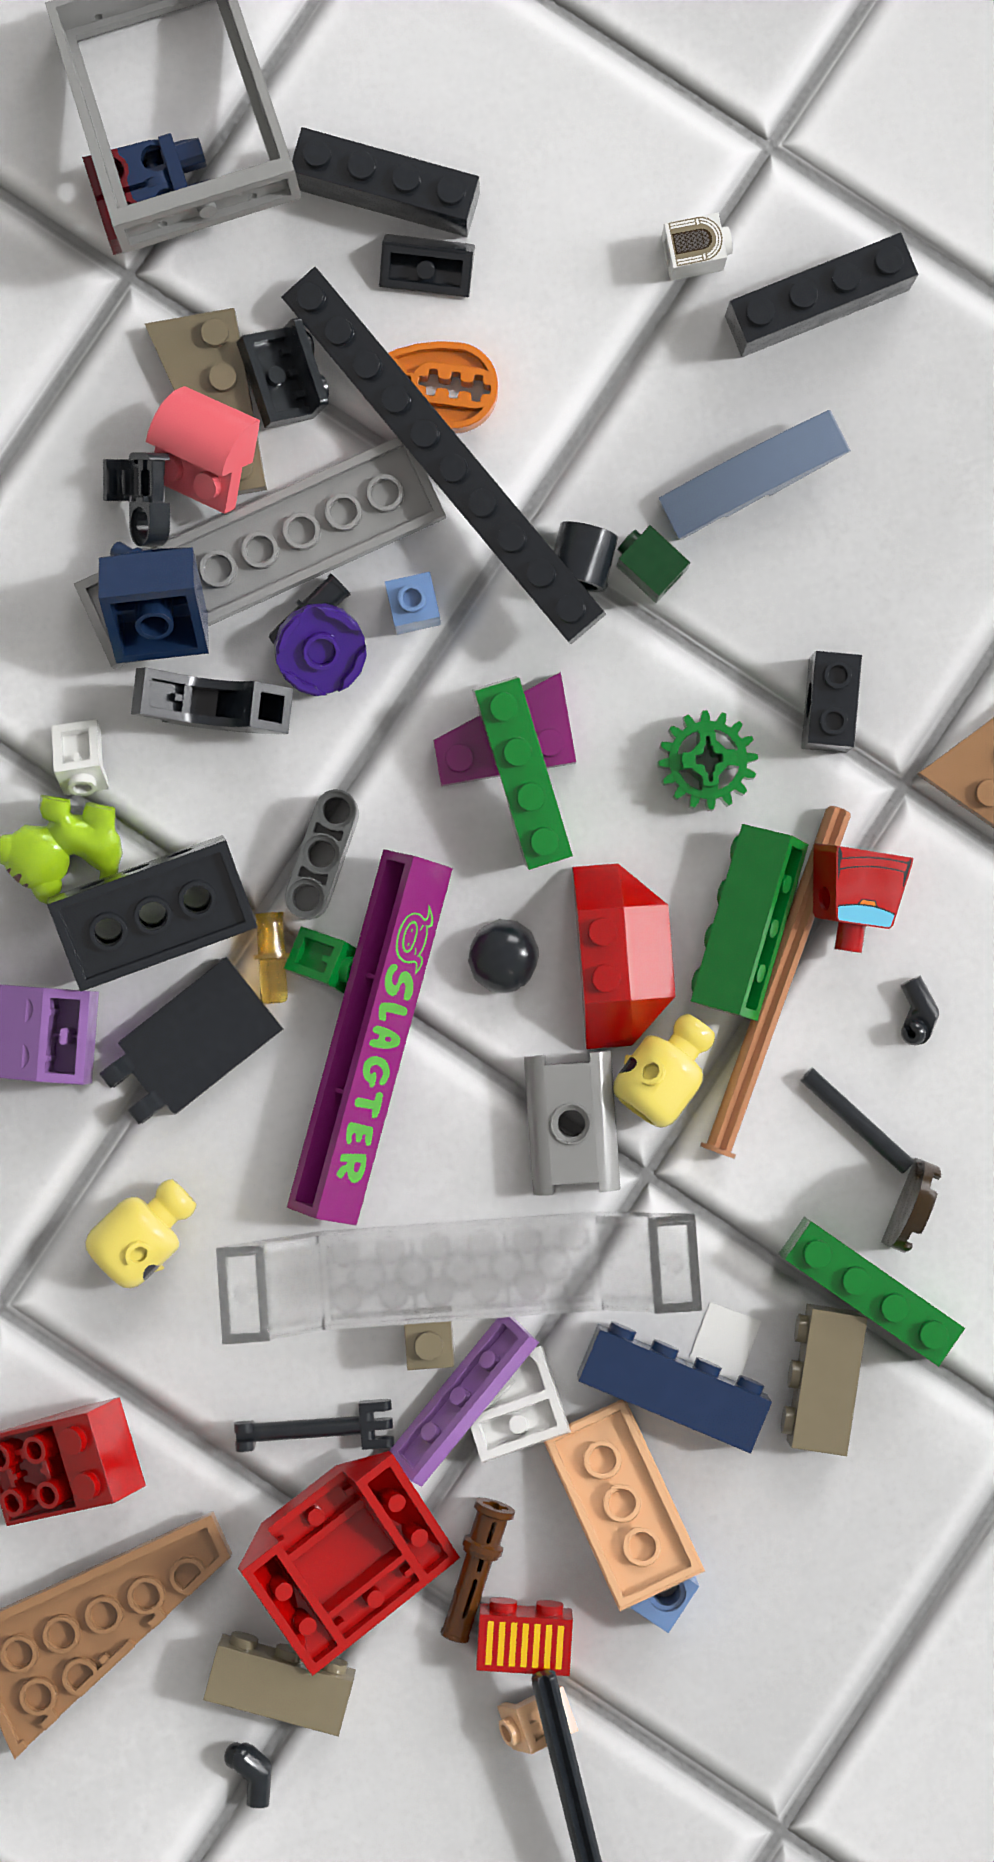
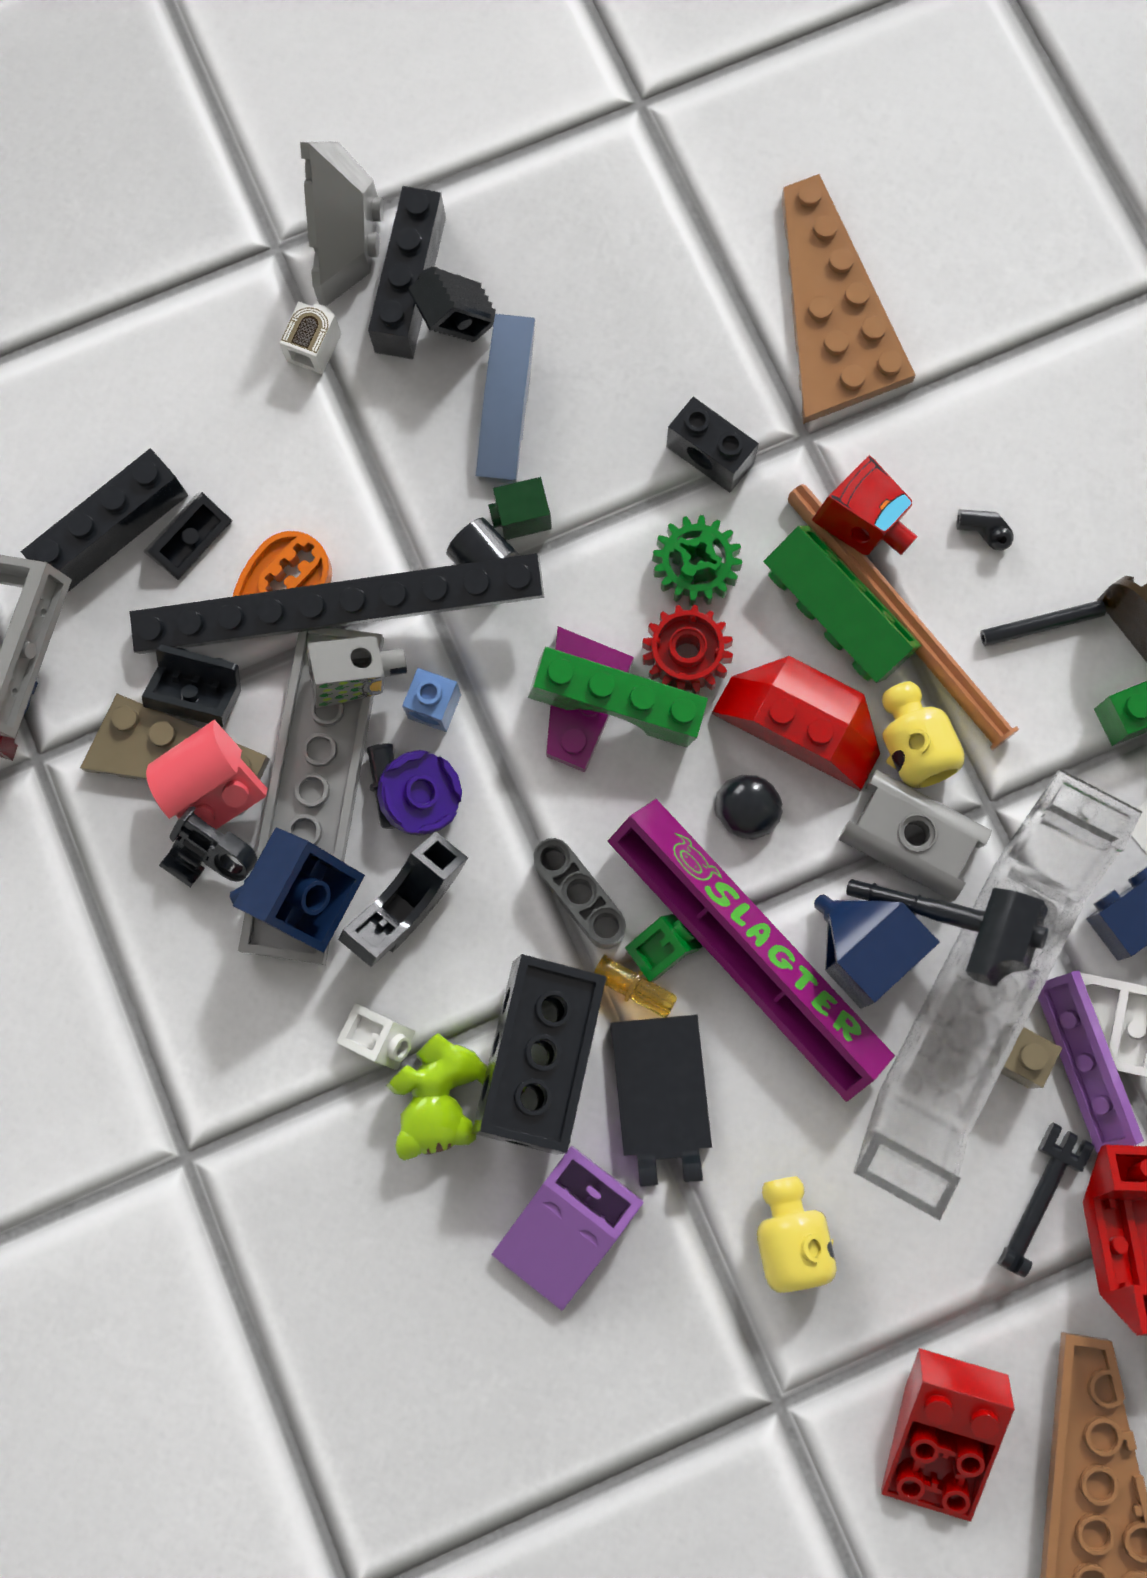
camera: 50 degrees left, 10 degrees down
none -> light grey wedge [300,142,384,306]
none -> light grey torso [307,636,407,708]
none -> black brick [409,267,496,343]
none -> red gear [642,605,733,695]
none -> dark blue piece [814,894,940,1009]
none -> black piece [846,879,1048,987]

